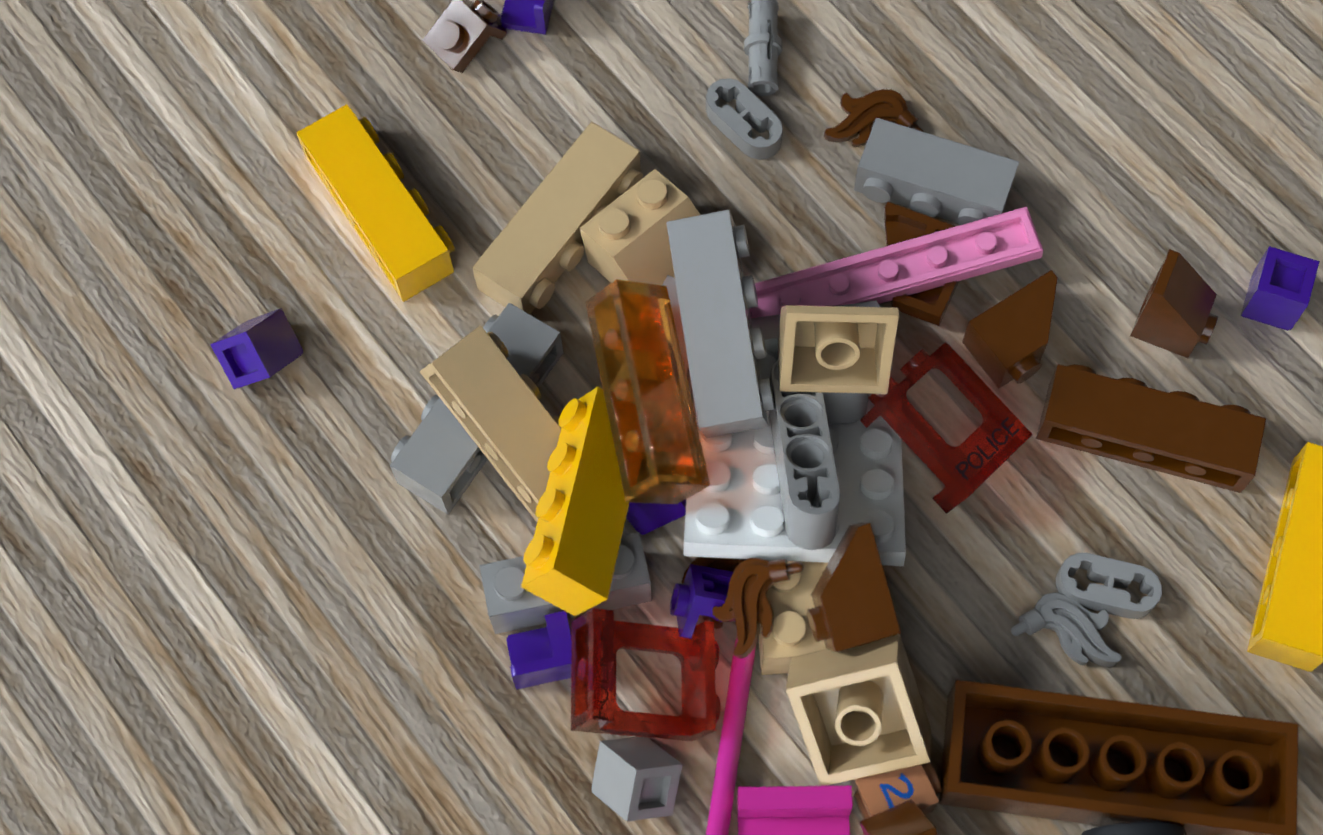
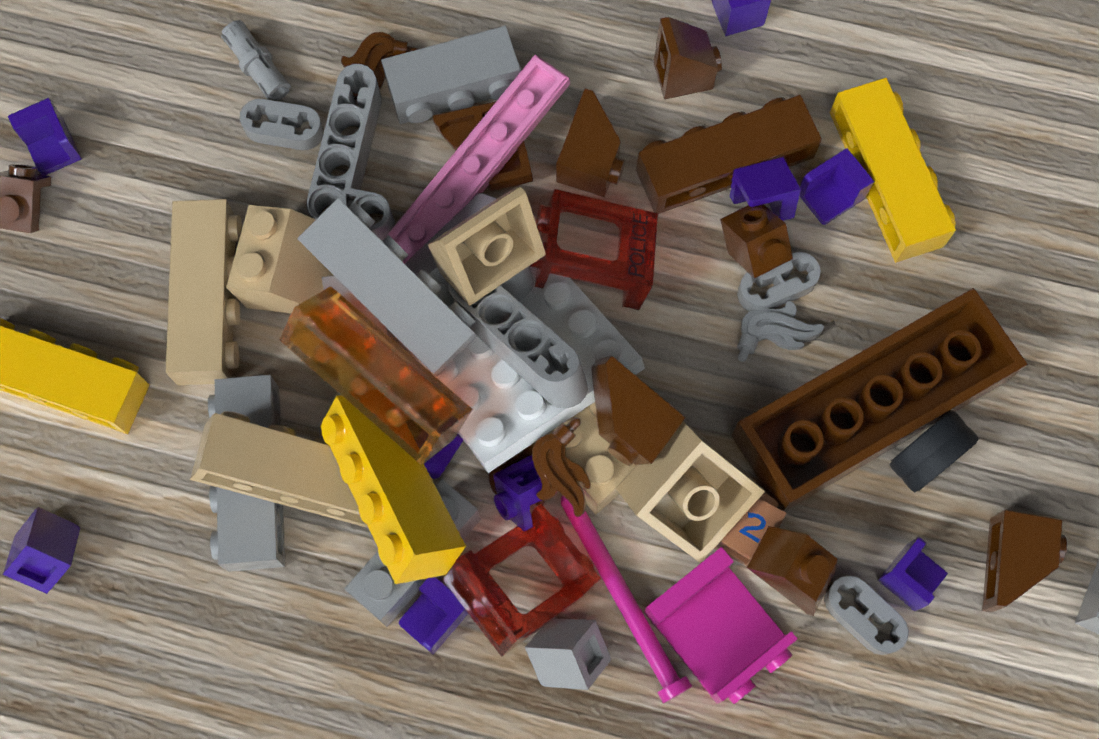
camera: 40 degrees left, 5 degrees up
none -> light grey beam [307,64,395,241]
none -> reddish brown brick [720,204,793,279]
none -> dark purple panel [730,157,801,221]
none -> dark purple panel [799,148,874,225]

